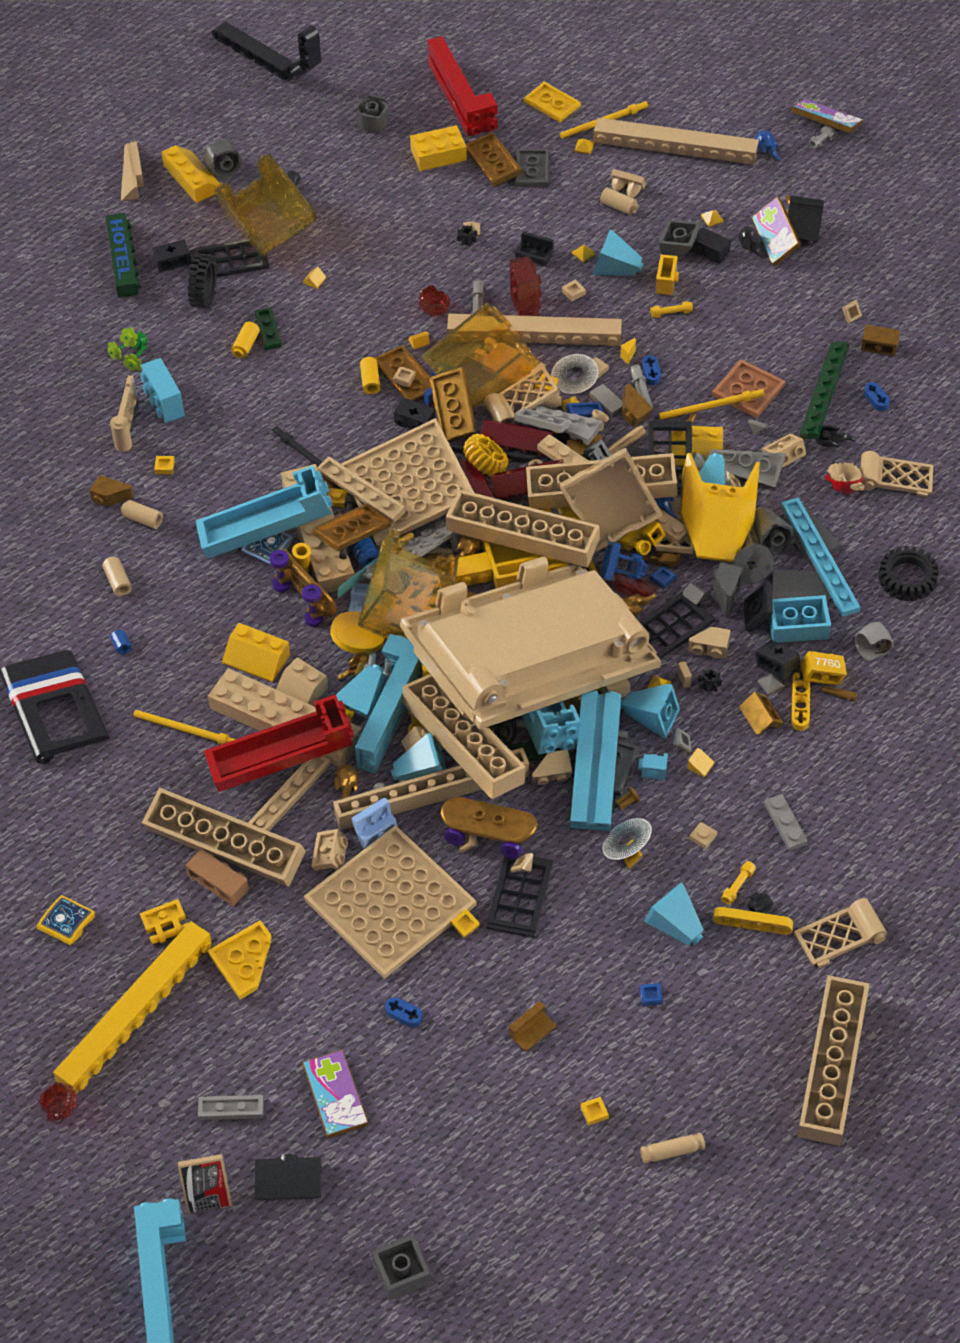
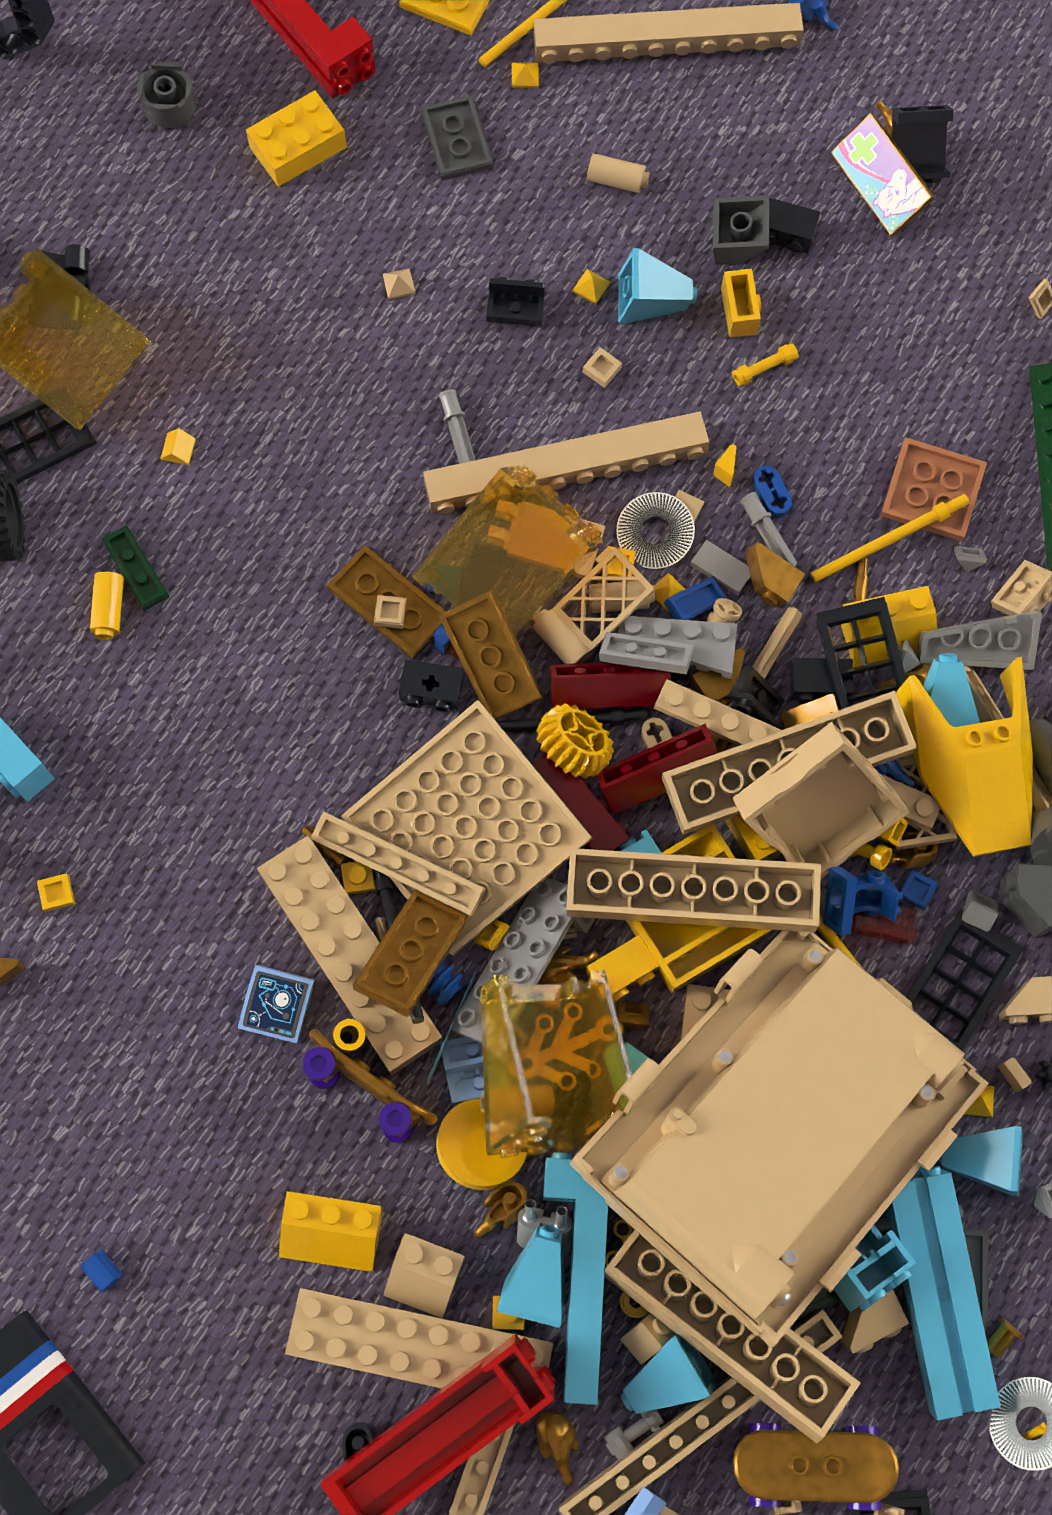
camera: 20 degrees left, 20 degrees up
tan brick [102,557,132,597] -> none
tan brick [121,500,163,529] -> none
yellow bar [134,710,236,745] -> none
medium azure brick [196,465,333,558] -> none
black bar [273,426,322,467] -> none
yellow brick [360,357,381,394] -> none
yellow slope [408,331,430,349] -> none
clear red hair [418,285,450,316] -> none
pearl gold piece [456,535,482,557] -> none
black gear [457,225,477,246] -> none
pearl gold tile [465,132,523,187] -> none
clear red brick [510,256,541,316] -> none
tan tile [611,169,646,198] -> none
pearl gold piece [621,593,657,617] -> none
medium azure brick [638,753,668,780] -> none
yellow slope [701,210,724,227] -> none
black piece [738,226,766,258] -> none

